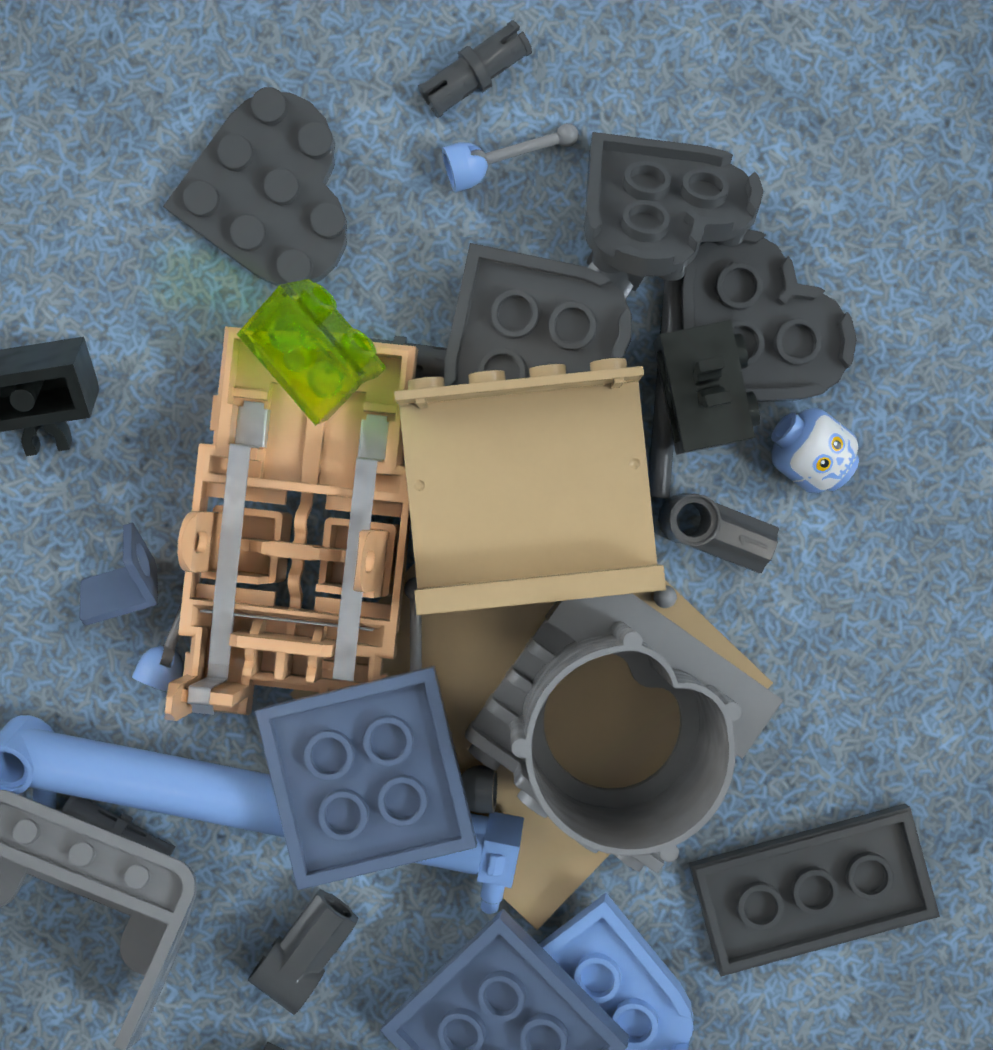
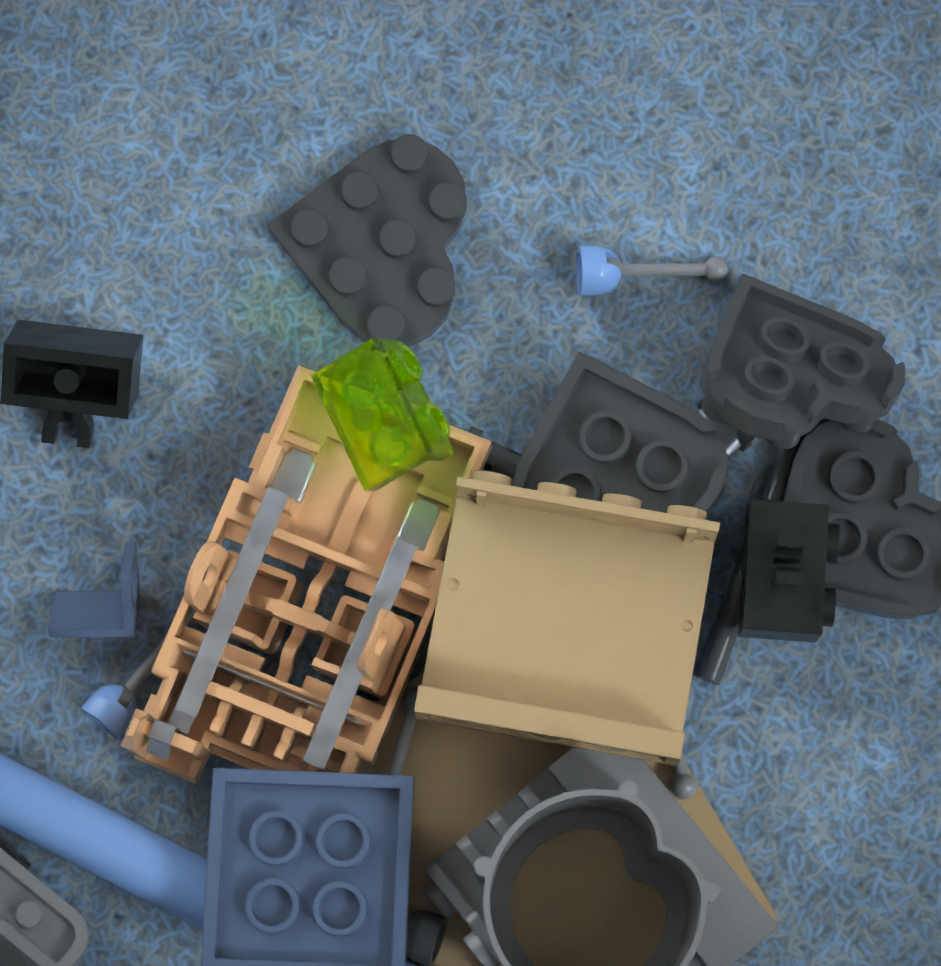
camera: 25 degrees right, 10 degrees down
dark grey pin [418,20,532,118] -> none
dark grey piece [658,493,779,573] -> none
head [771,408,859,493] -> none

